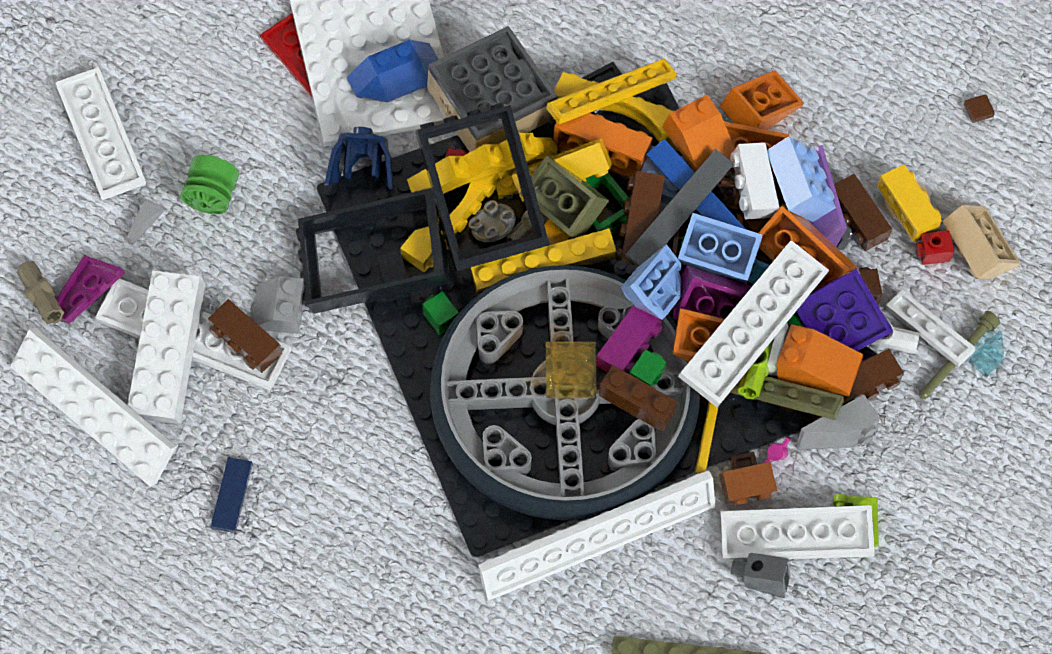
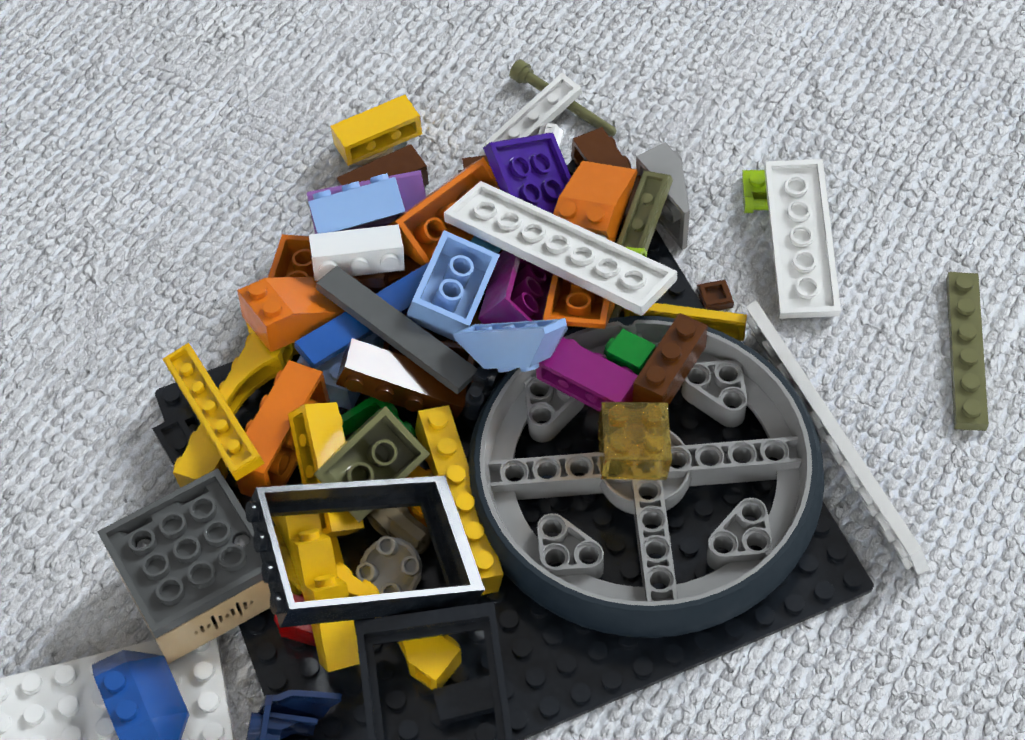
camera: 85 degrees left, 10 degrees down
green brick [422,291,459,335] -> none
dark orange brick [719,462,778,506] -> none
orange slope [720,70,804,130] -> none
dark grey torso [731,553,791,598] -> none
dark pink piece [763,437,791,463] -> none
red brick [915,230,954,265] -> none
tan slope [942,204,1021,279] -> none
reddish brown tile [964,94,995,123] -> none
clear light blue tile [969,330,1004,378] -> none

